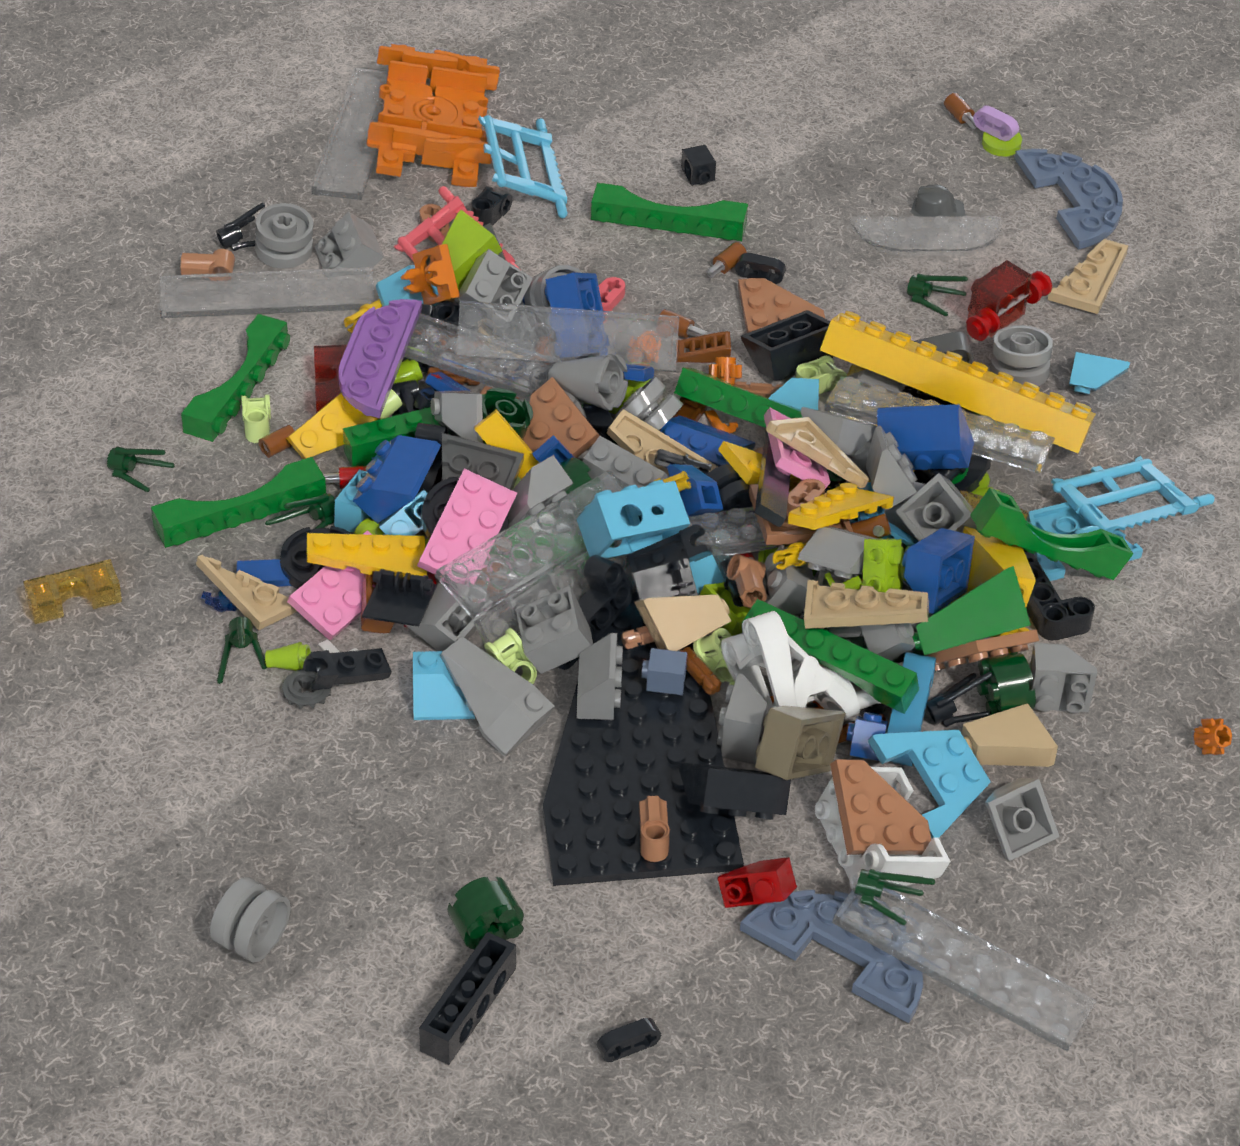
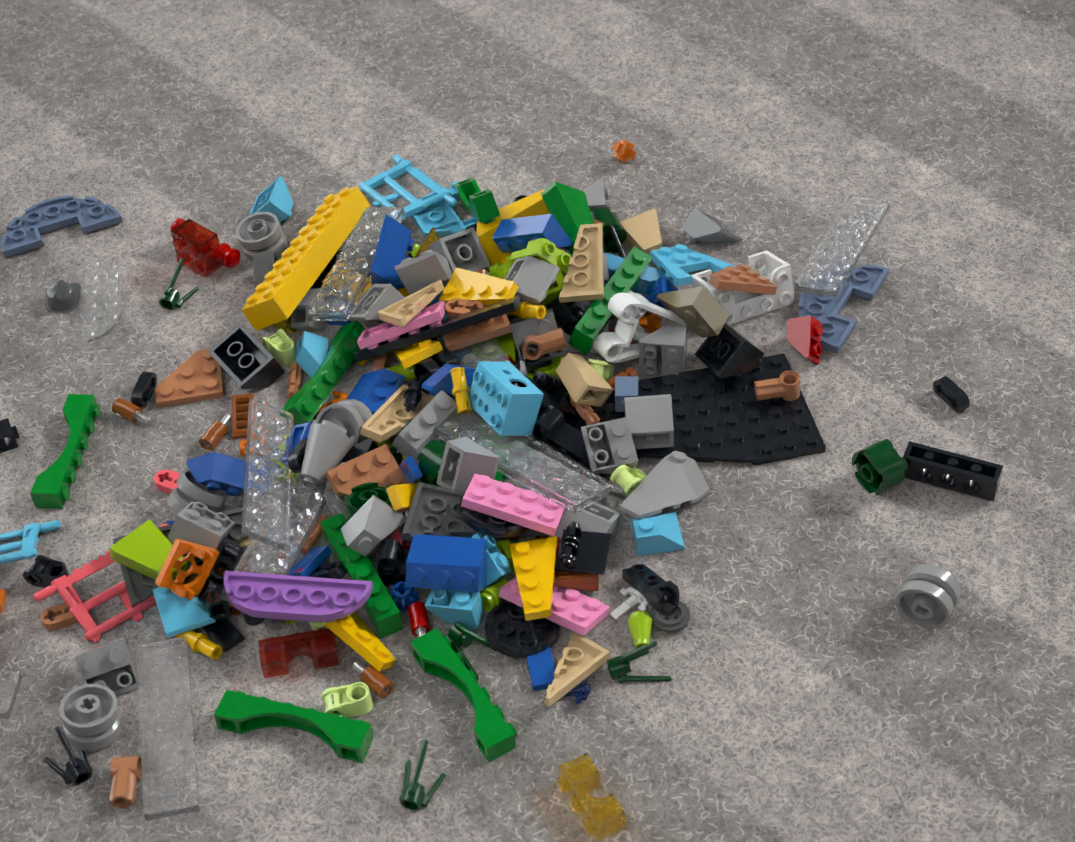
camera: 90 degrees left, 0 degrees up
orange gear [709,357,742,385] -> none
dark green plant [854,869,936,925] -> none
tan wing [1048,239,1128,314] -> none

